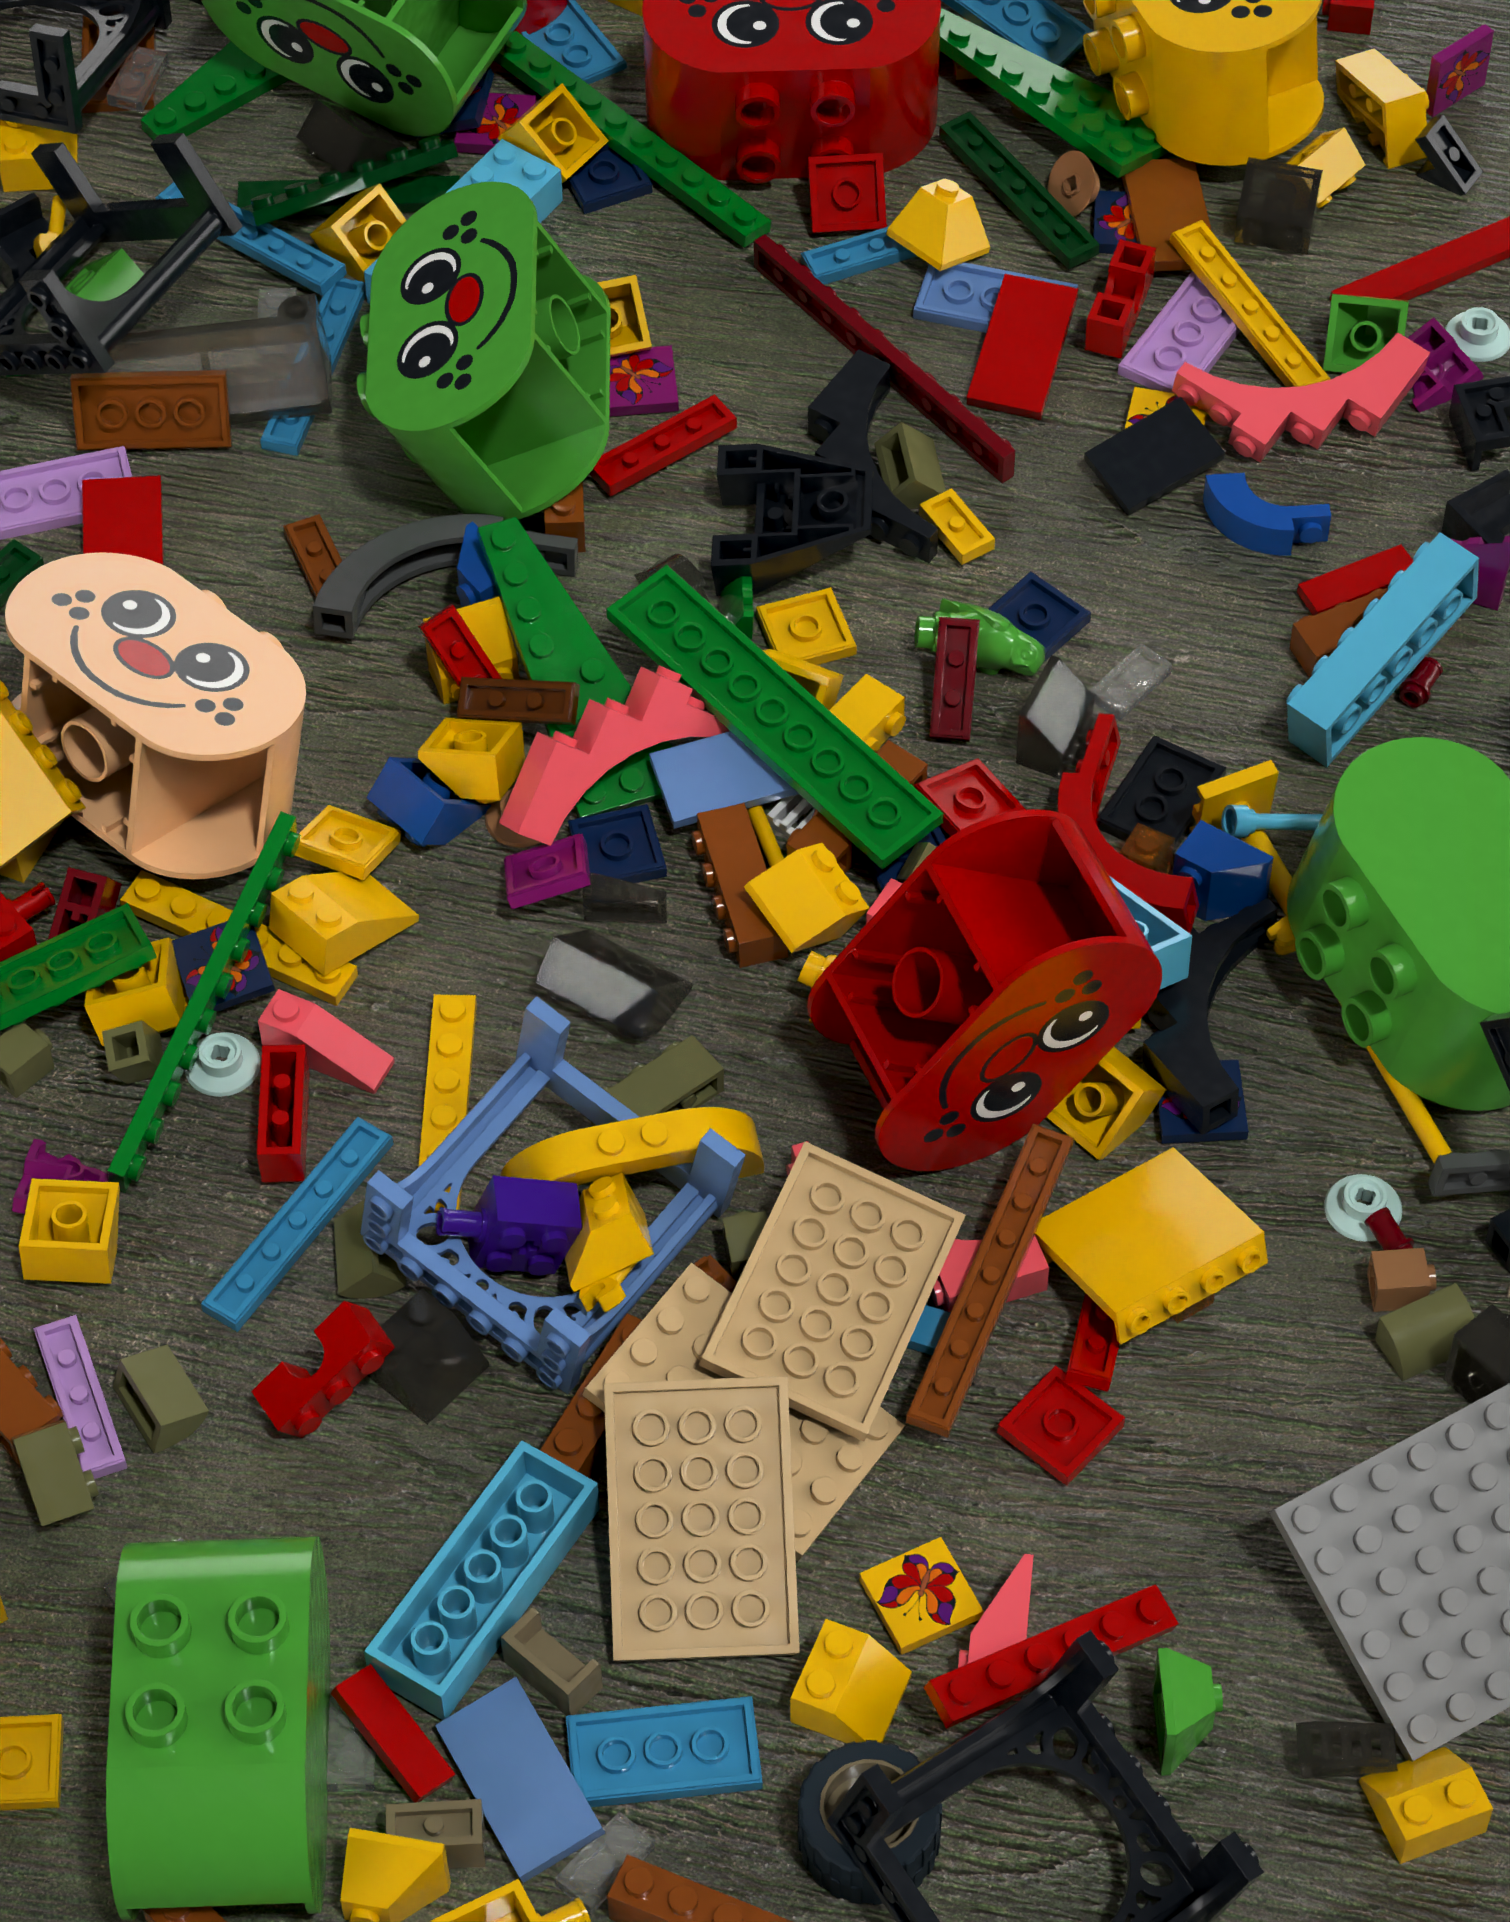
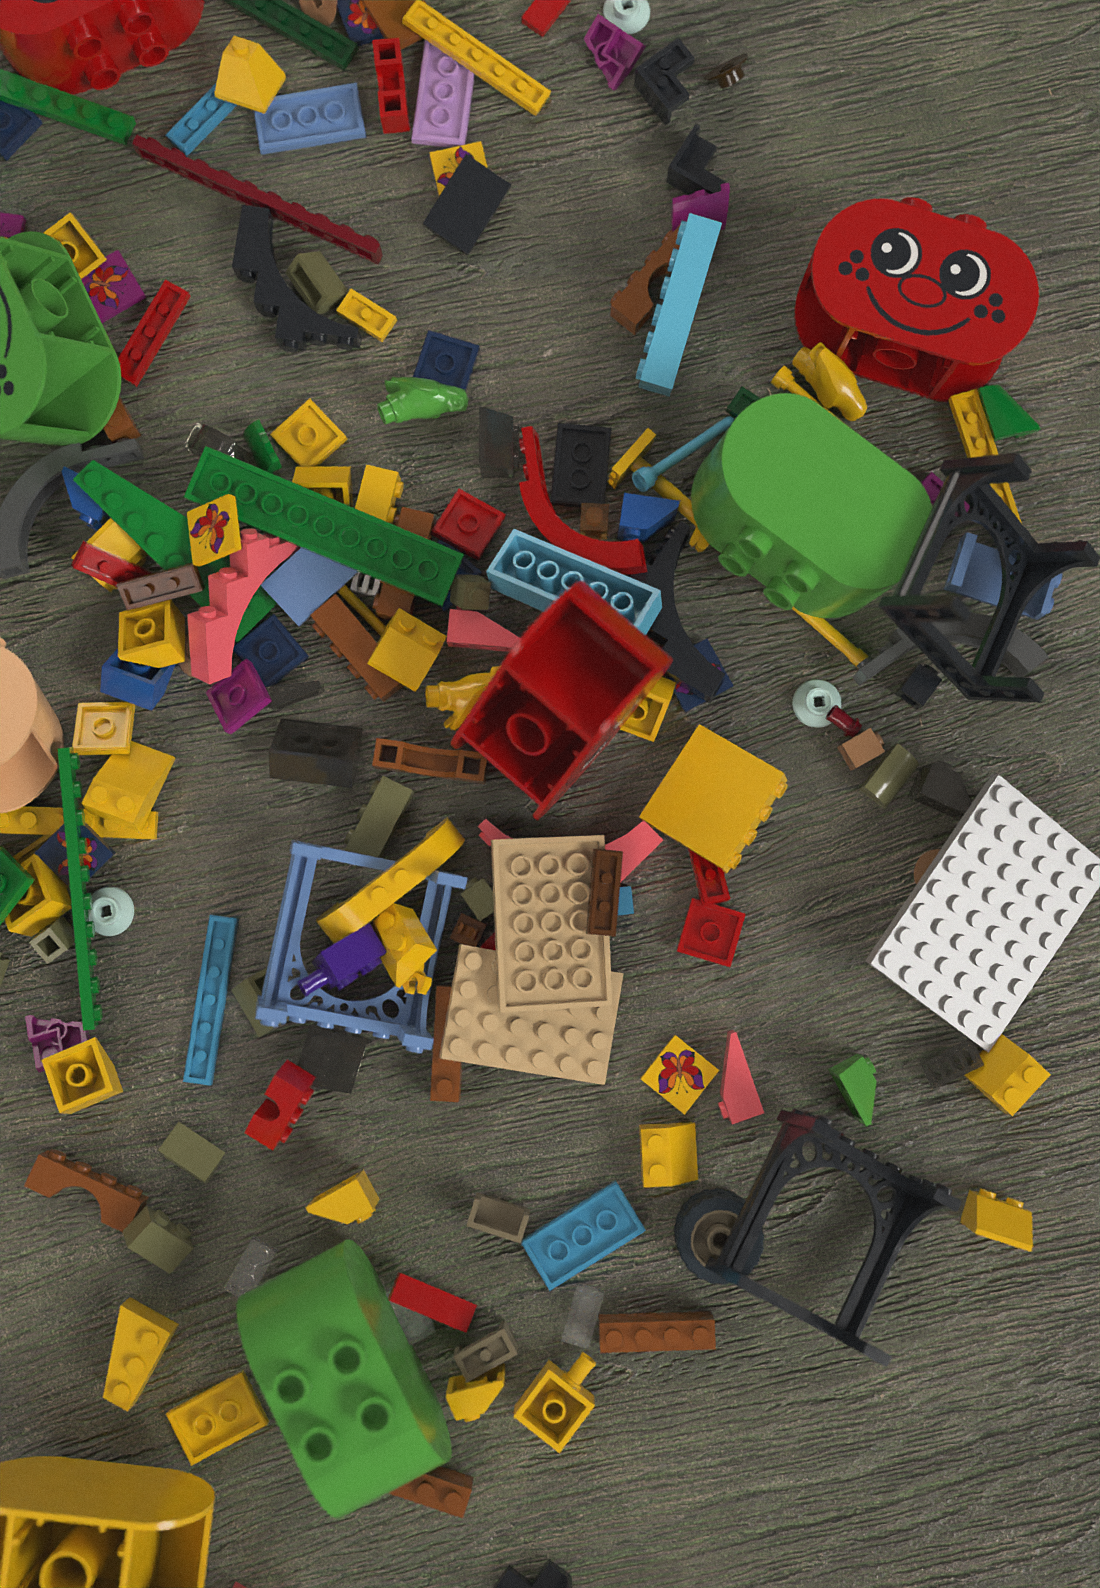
camera: 25 degrees left, 30 degrees up
lavender tile [33,1315,127,1479] -> none
red brick [257,1044,310,1182] -> none
coral slope [258,989,395,1094] -> none
medium azure brick [364,1440,600,1720] -> none
yellow plate [418,994,477,1214] -> none
medium blue tile [435,1677,605,1883] -> none
tan plate [604,1376,800,1662] -> none
black wedge [711,444,874,596] -> none
red plate [807,153,887,233] -> none
dark orange tile [906,1124,1074,1438] -> none
red plate [924,1584,1179,1729] -> none
dark red tile [930,617,980,742] -> none
red tile [966,274,1078,420] -> none
clear plate [1089,643,1172,721] -> none
coral arch [1172,333,1430,463] -> none
blue arch [1203,472,1331,556] -> none
red tile [1297,544,1413,616] -> none
bright green slope [1323,294,1409,373] -> none
dark red pin [1400,657,1443,707] -> none
none -> yellow tile [187,494,242,567]
none -> yellow slope [306,1170,380,1224]
none -> dark orange arch [372,738,488,784]
none -> reddish brown tile [586,849,623,937]

